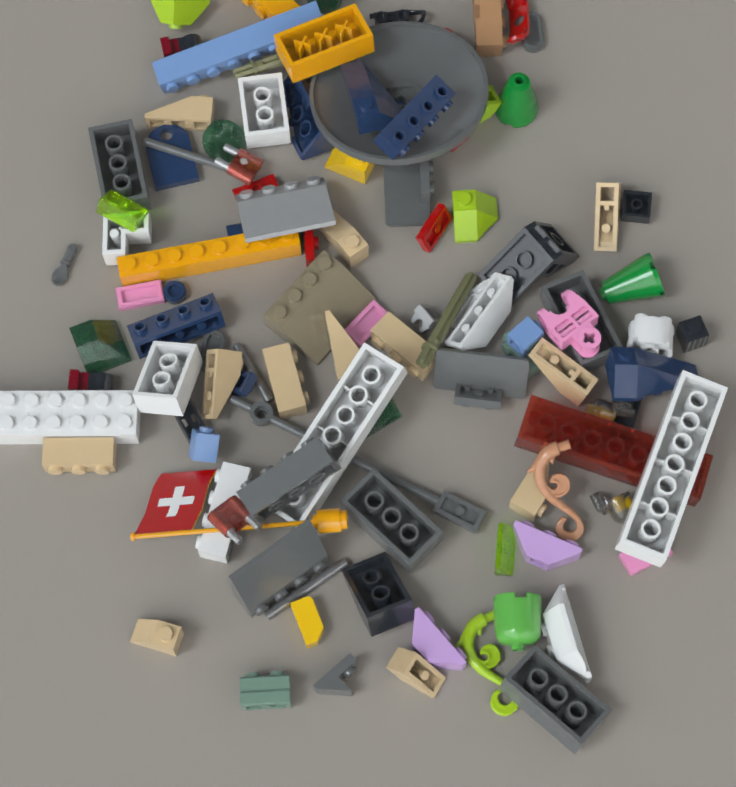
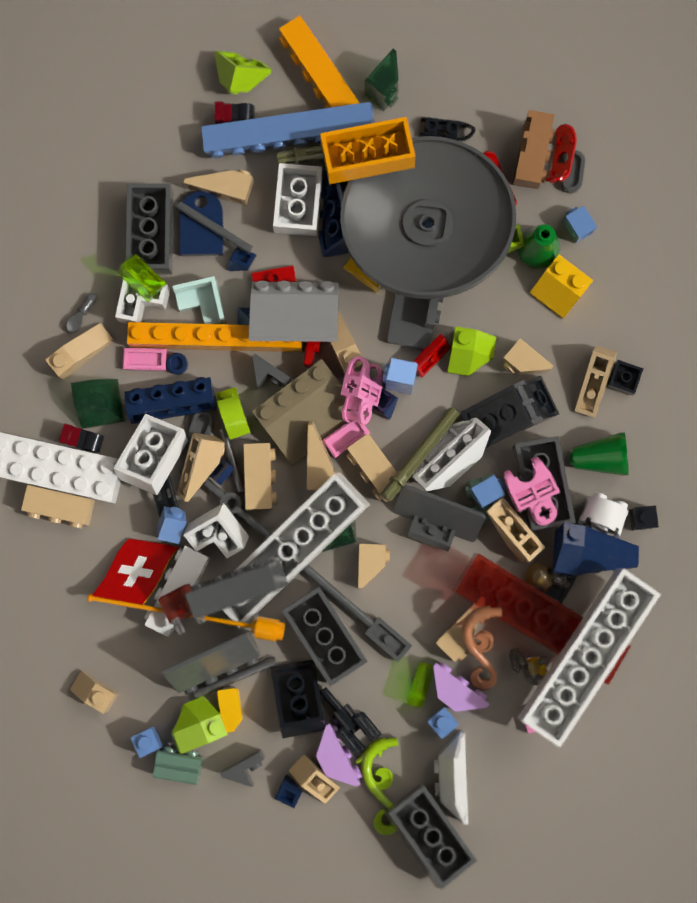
camera: 15 degrees right, 15 degrees up
clear green dish [202,120,246,163] -> none
clear red piece [214,143,264,186] -> none
dark blue wedge [340,60,400,135] -> none
dark blue brick [373,74,456,160] -> none
light grey tile [411,304,440,333] -> none
bright green cylinder [493,592,542,652] -> none
none -> tan slope [45,323,114,380]
none -> medium blue brick [131,725,164,758]
none -> lime slope [171,696,228,754]
none -> light aqua panel [172,276,226,324]
none -> white brick [183,503,249,559]
none -> lime brick [215,387,251,440]
none -> dark blue slope [227,247,257,271]
none -> dark grey slope [253,354,291,389]
none -> dark blue slope [274,775,303,808]
none -> black plant [320,687,382,756]
none -> bright pink piece [341,356,384,425]
none -> tan slope [358,544,390,588]
none -> dark blue slope [372,388,398,420]
none -> light blue brick [383,358,418,395]
none -> medium blue brick [426,705,459,739]
none -> tan slope [502,338,554,375]
none -> yellow slope [530,254,593,319]
none -> medium blue brick [563,206,597,243]

